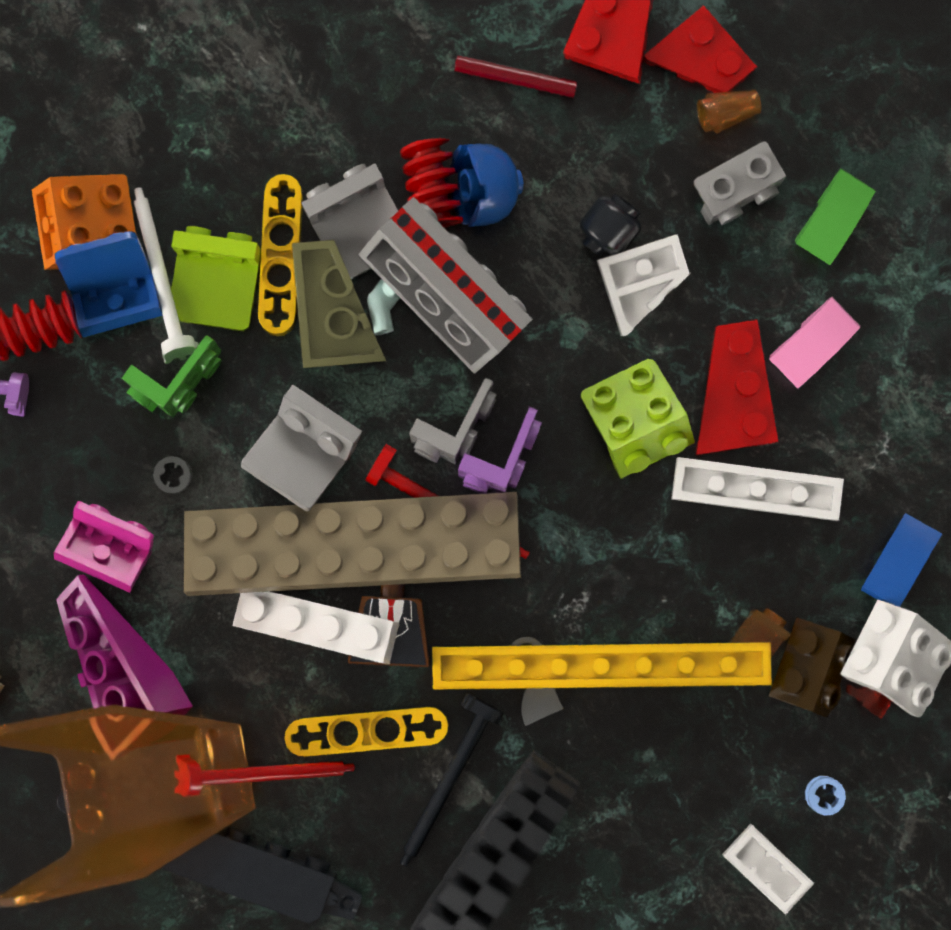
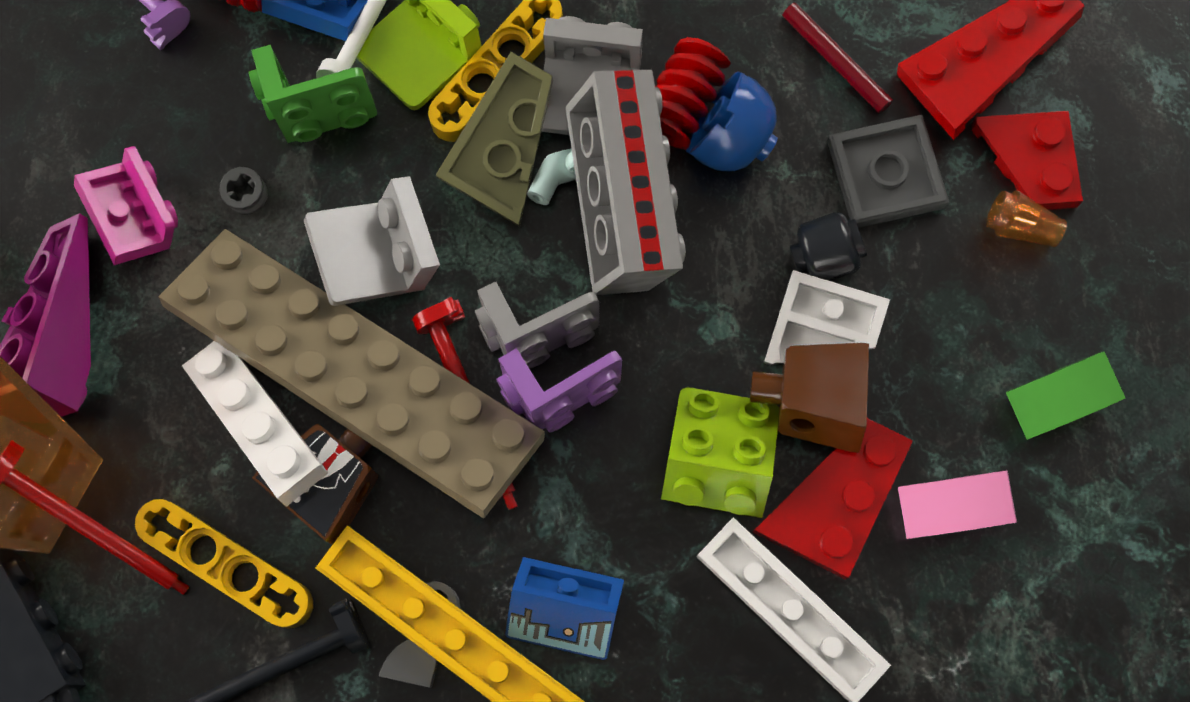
camera: 40 degrees right, 10 degrees down
light grey bracket [694,142,786,225] -> none
none -> blue panel [505,557,624,660]
none -> reddish brown torso [750,343,869,453]
none -> dark grey tile [827,115,950,228]

